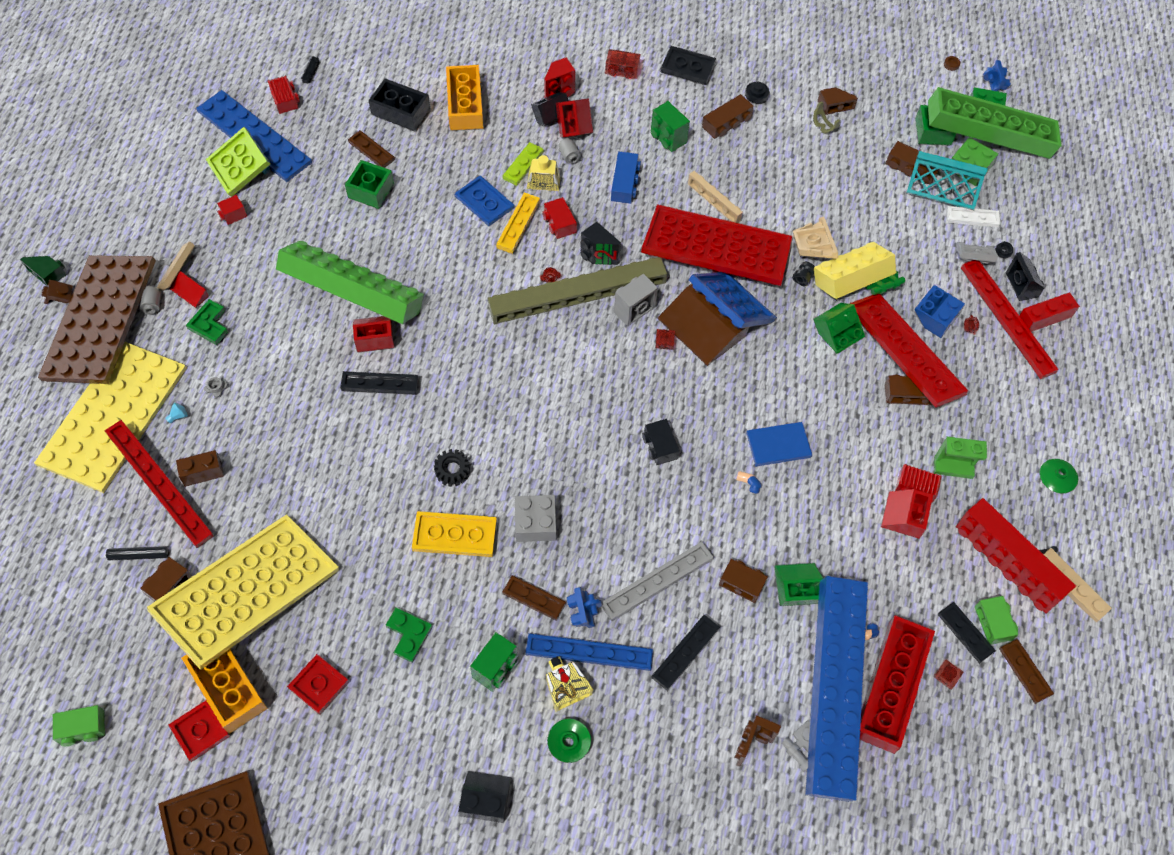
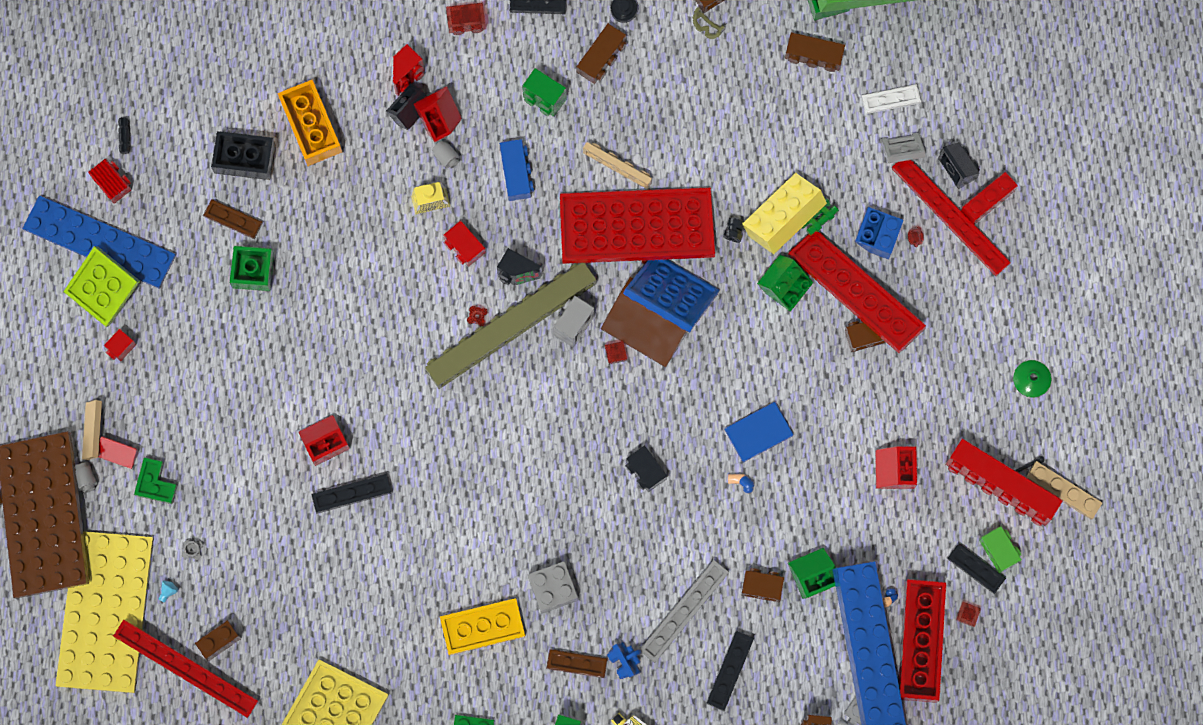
camera: 15 degrees left, 15 degrees up
bright green brick [276,241,424,324] -> none
black tyre [434,449,470,487] -> none
blue tile [454,175,515,226] -> none
yellow plate [496,193,540,254] -> none
lime plate [502,142,544,186] -> none
blue tile [525,633,653,671] -> none
tan wing [793,217,838,259] -> none
red brick [895,464,942,503] -> none
teal fence [906,151,988,210] -> none
bright green panel [934,436,987,479] -> none
bright green brick [952,137,998,186] -> none
black plate [995,241,1013,258] -> none
reddish brown tile [999,639,1054,704] -> none

